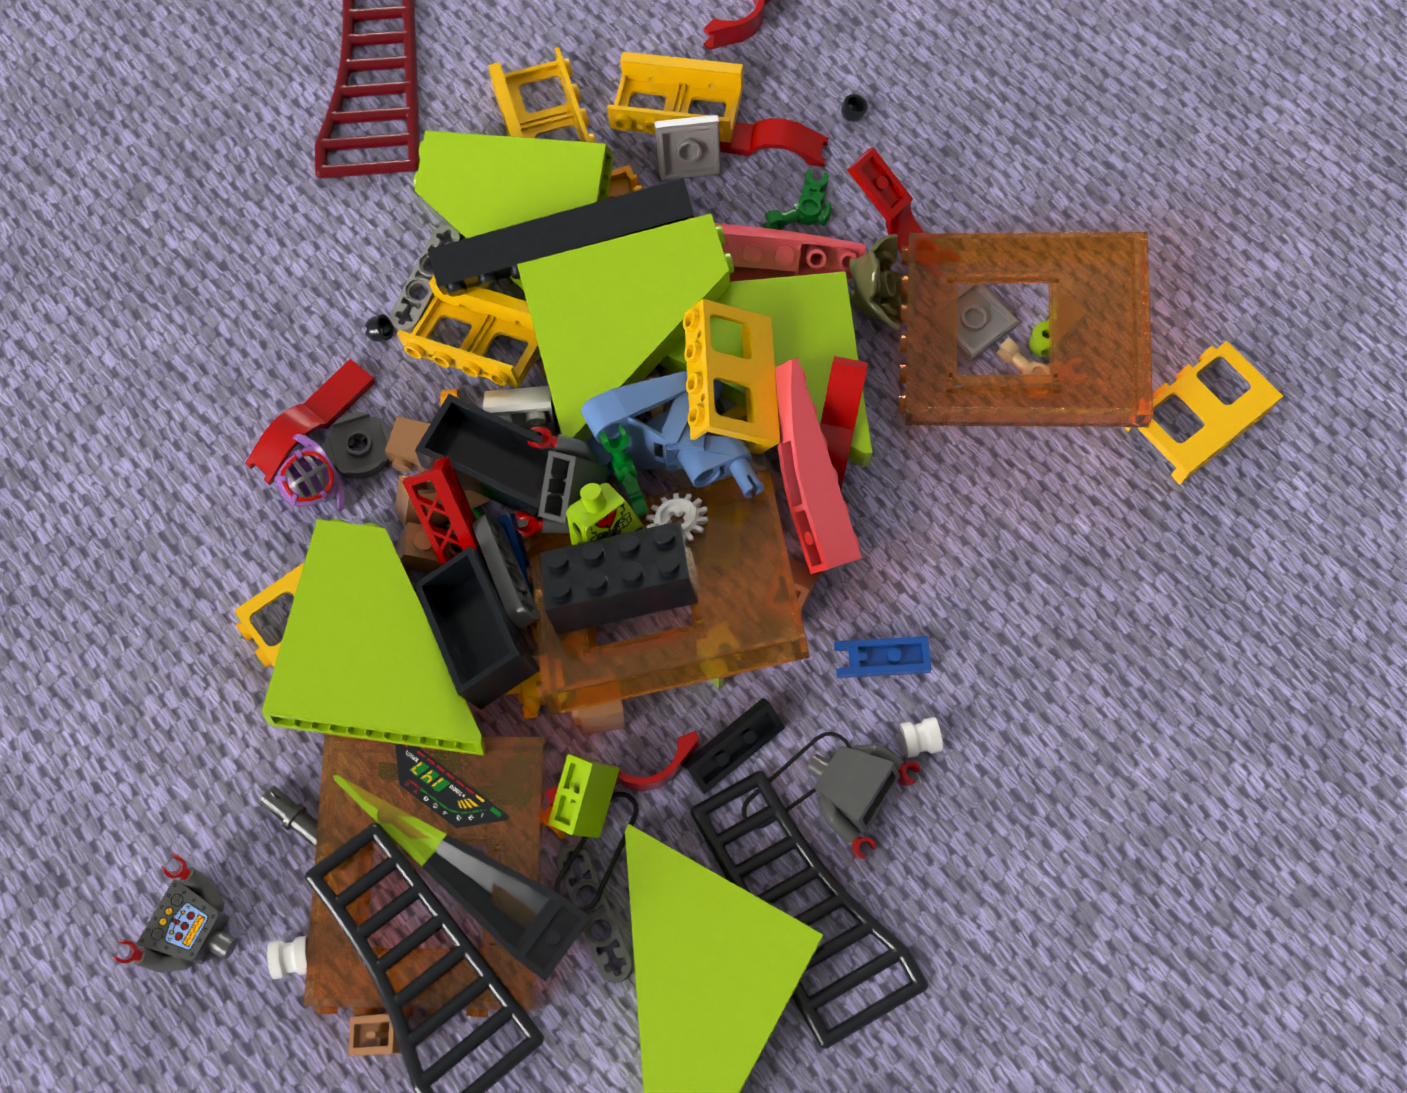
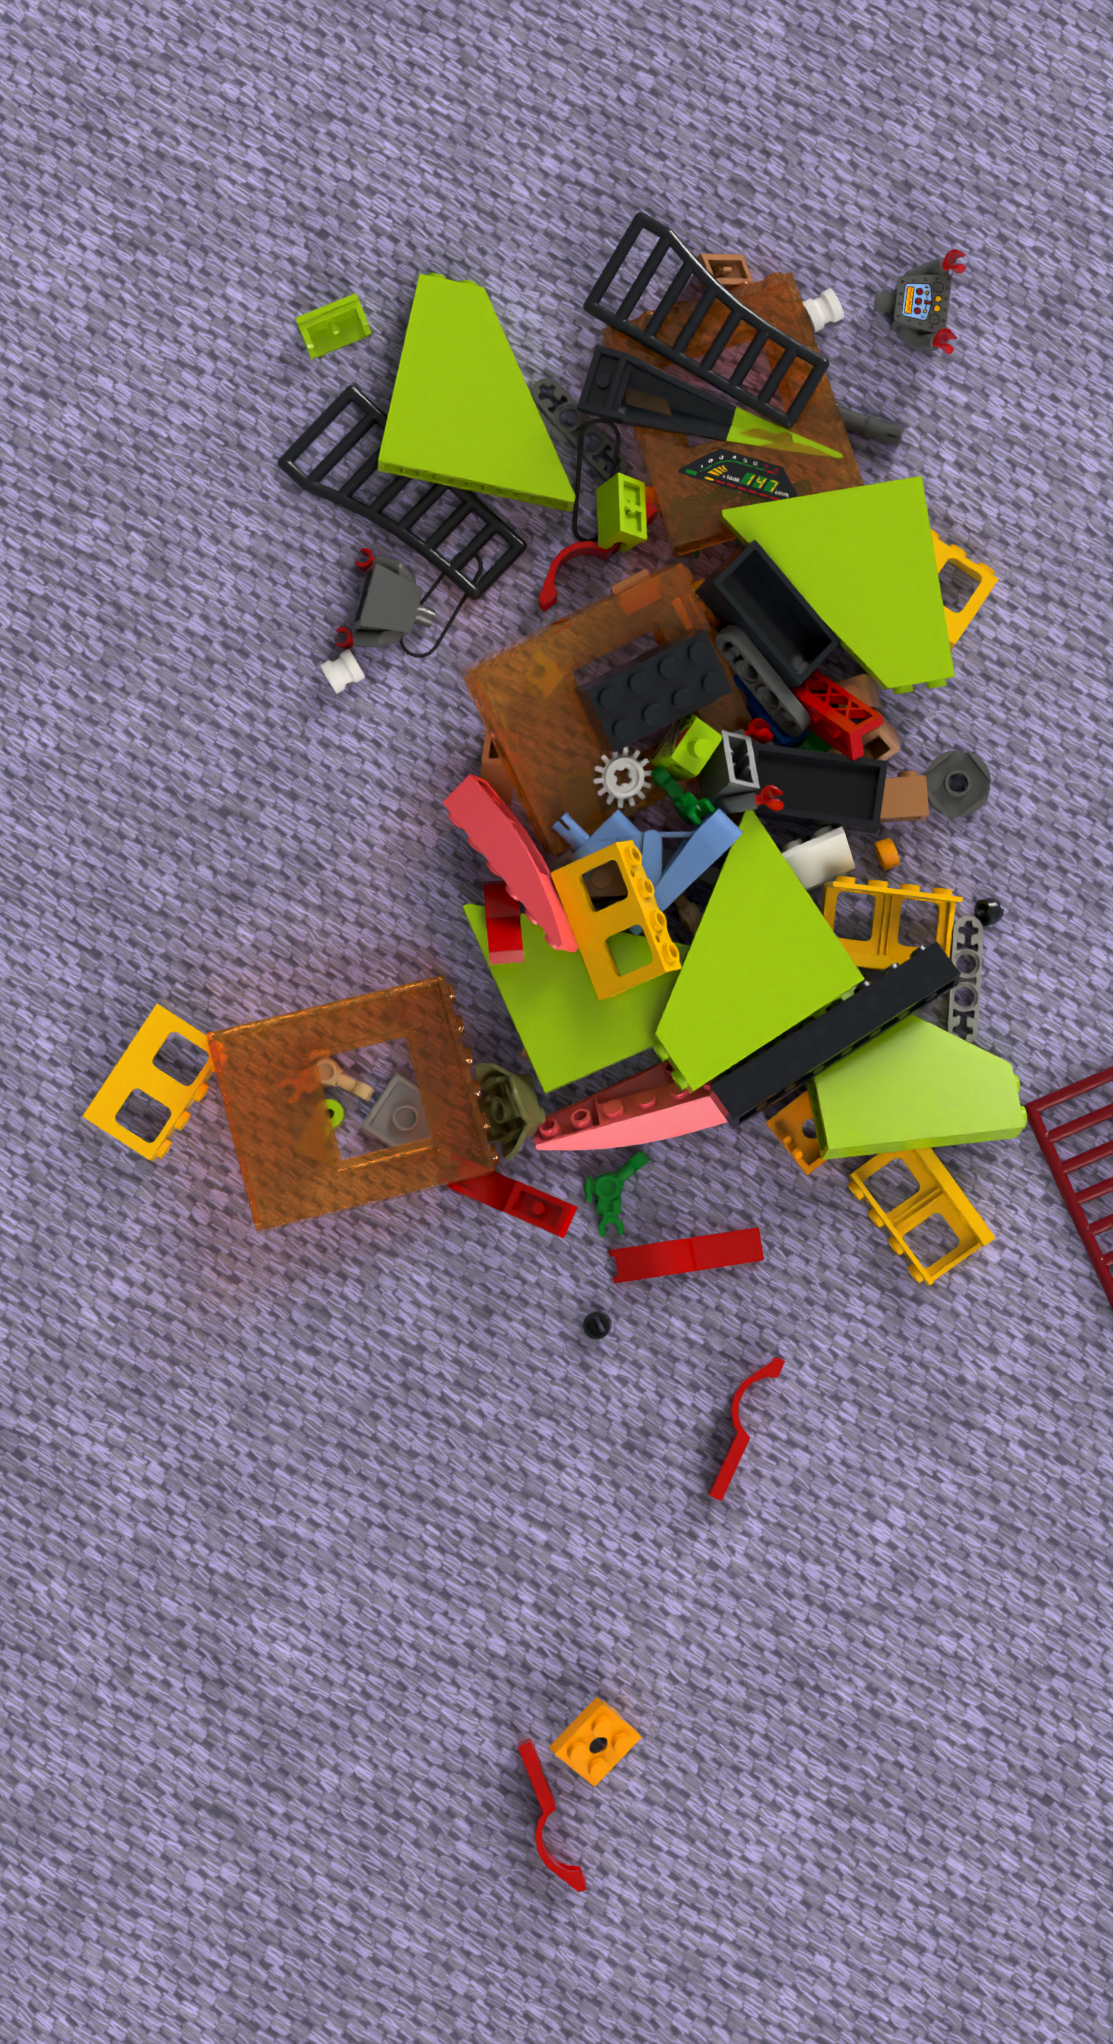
camera: 165 degrees right, 15 degrees up
red piece [245,359,375,485] -> none
medium lavender piece [274,434,345,511] -> none
yellow window [607,52,744,143] -> none
light grey tile [654,115,721,181] -> none
black plate [681,698,785,794] -> none
blue hinge [834,636,932,678] -> none

